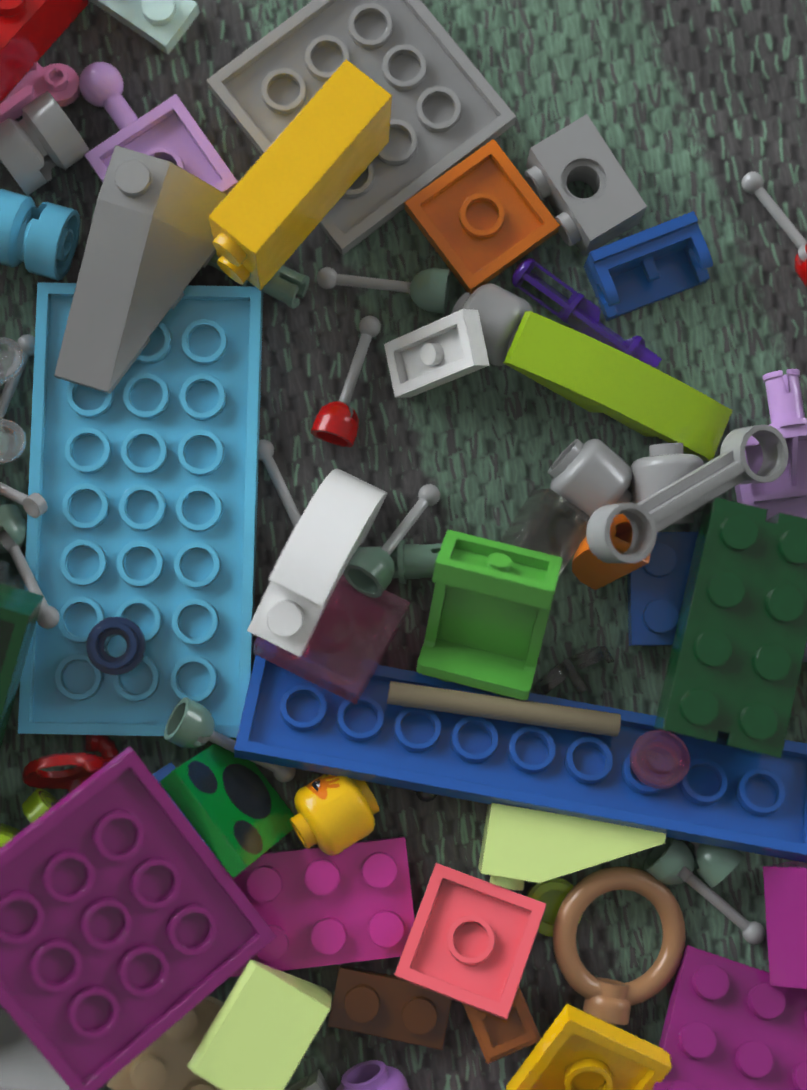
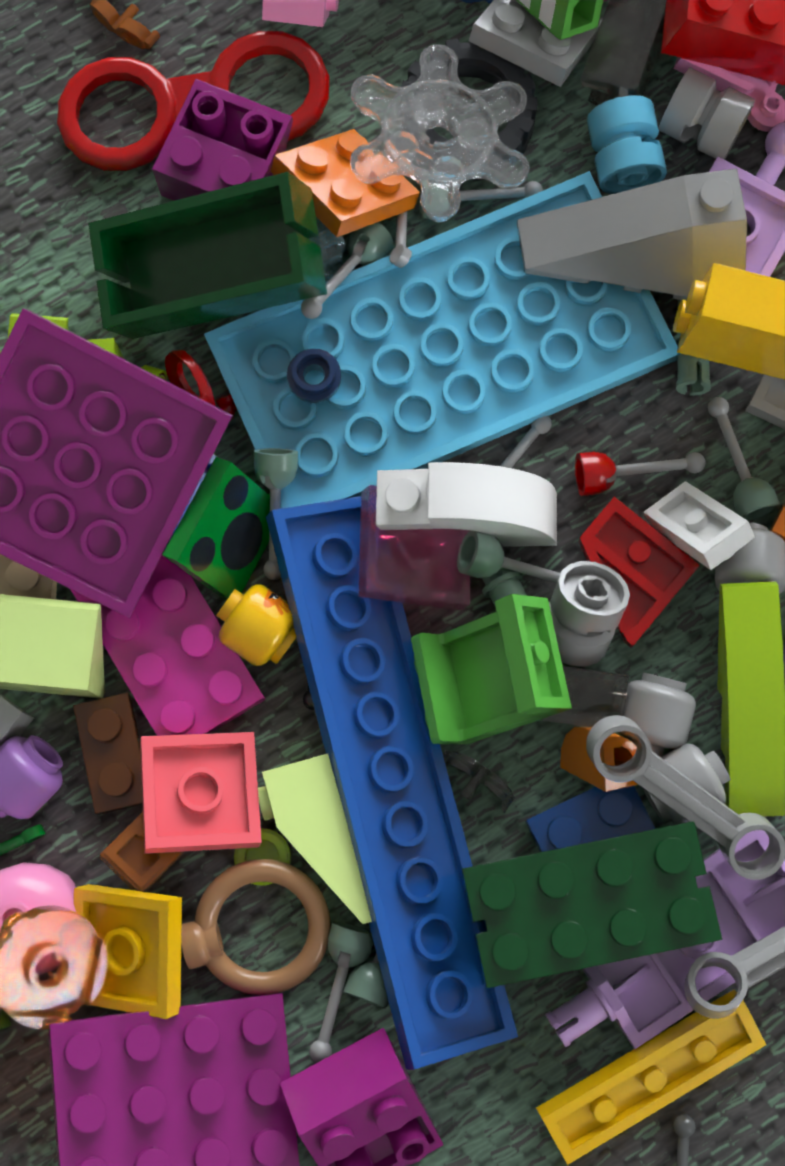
camera: 70 degrees right, 5 degrees down
dark tan bar [387,681,621,737] -> none
clear pink plate [630,730,690,789] -> none
none -> light grey wheel [549,561,630,667]
none -> red wing [578,497,700,648]

